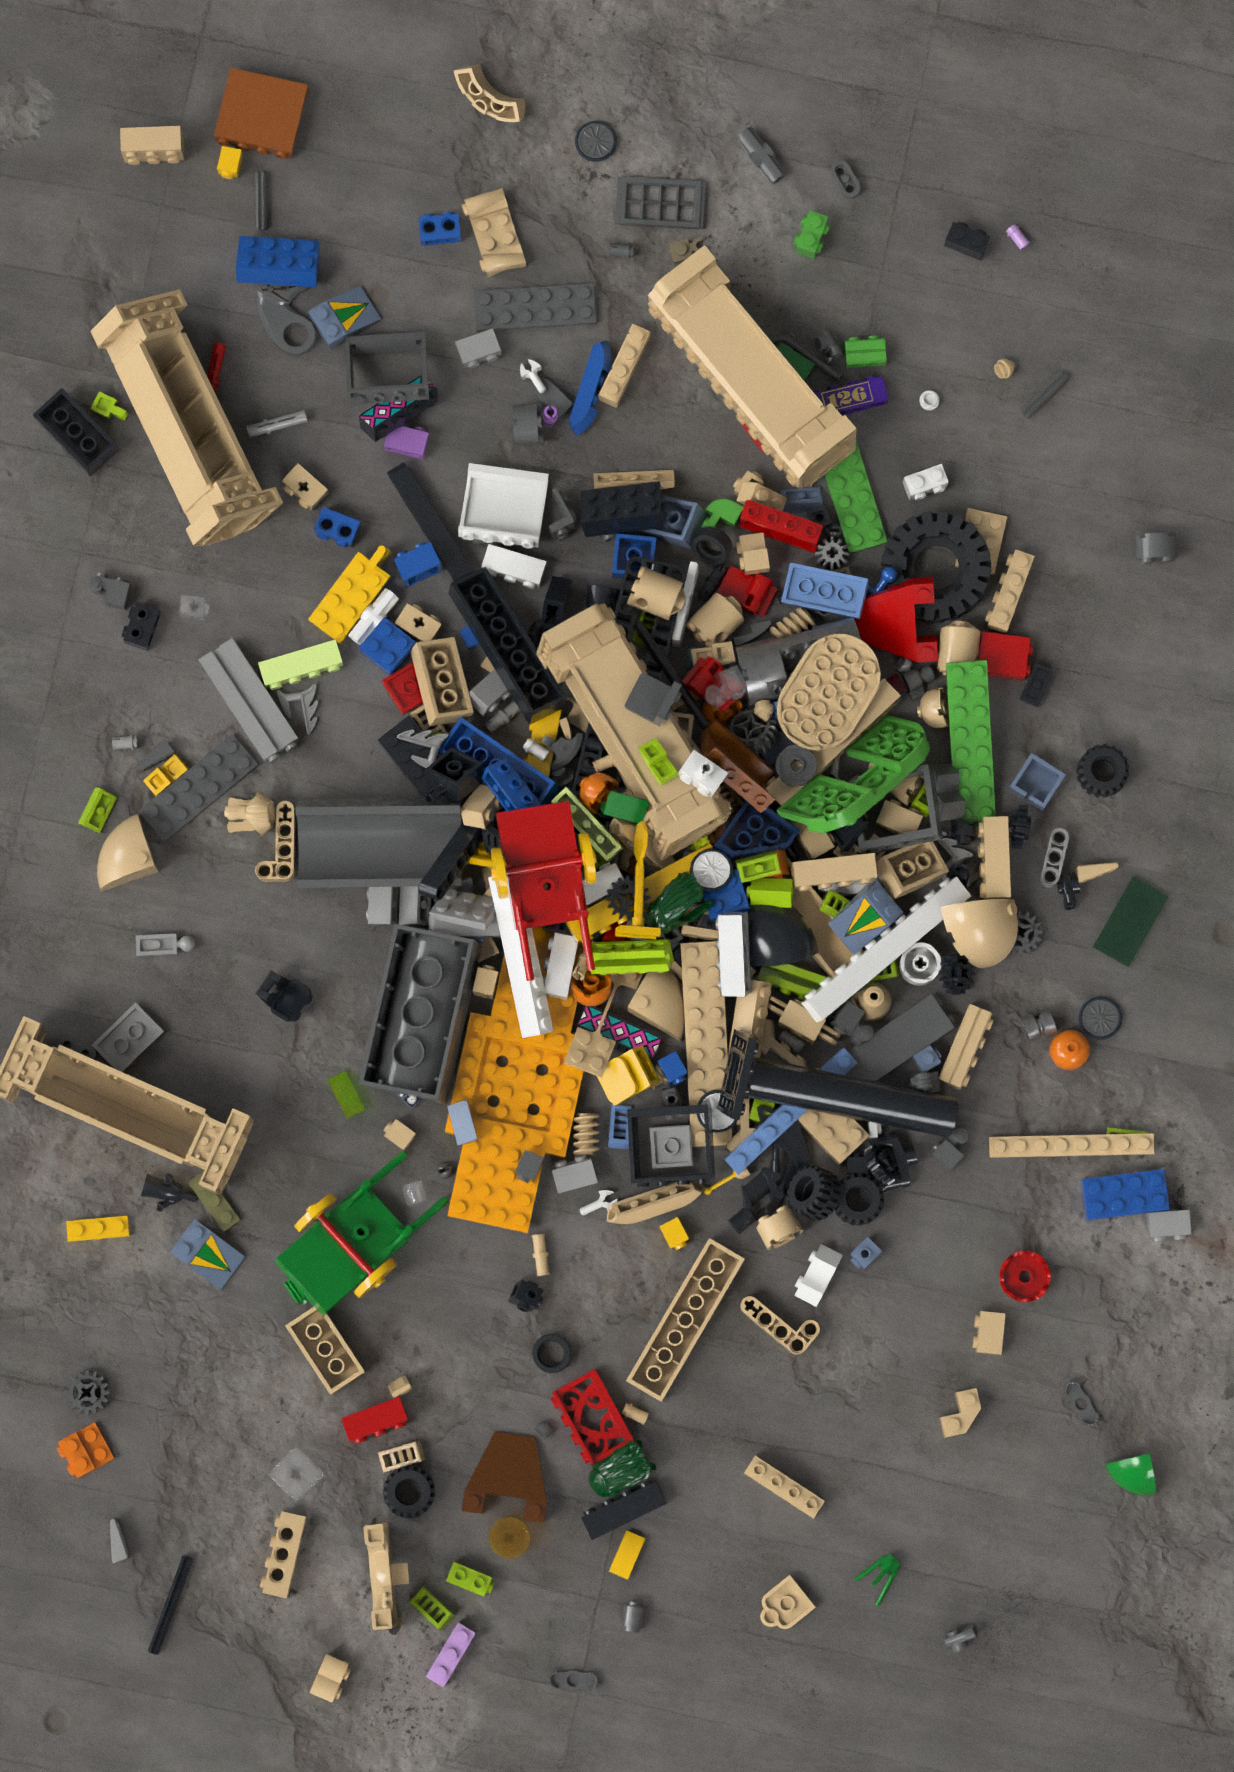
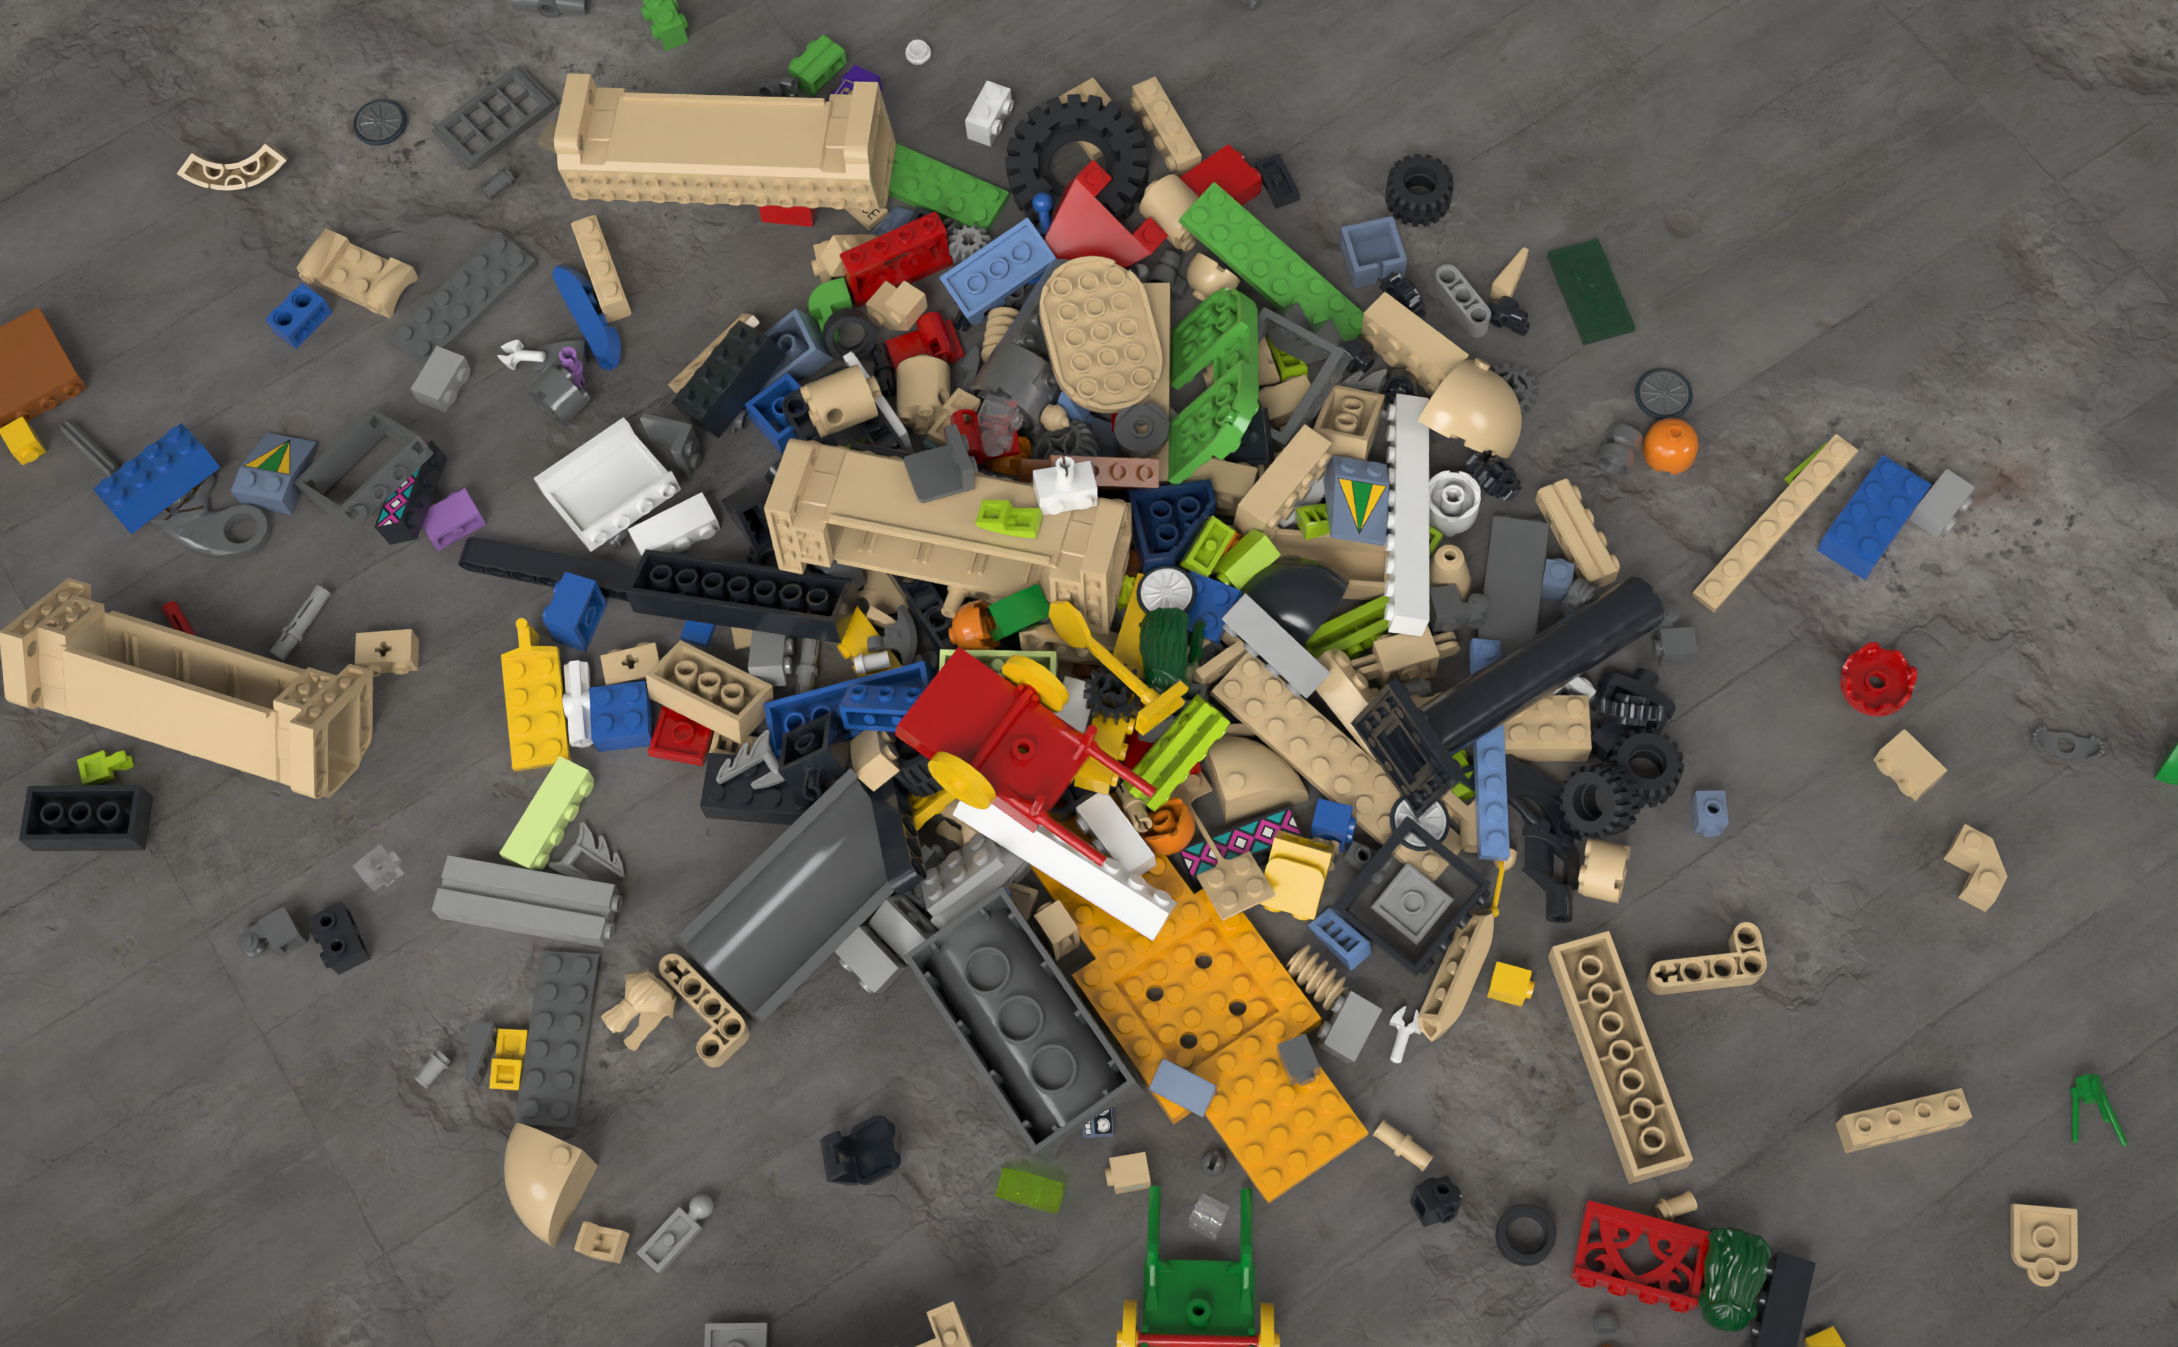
camera: 40 degrees left, 15 degrees down
lime slope [78,787,117,833] -> none
blue brick [314,507,361,548] -> none
white brick [794,1244,843,1307] -> none
none -> tan bracket [574,1221,629,1264]

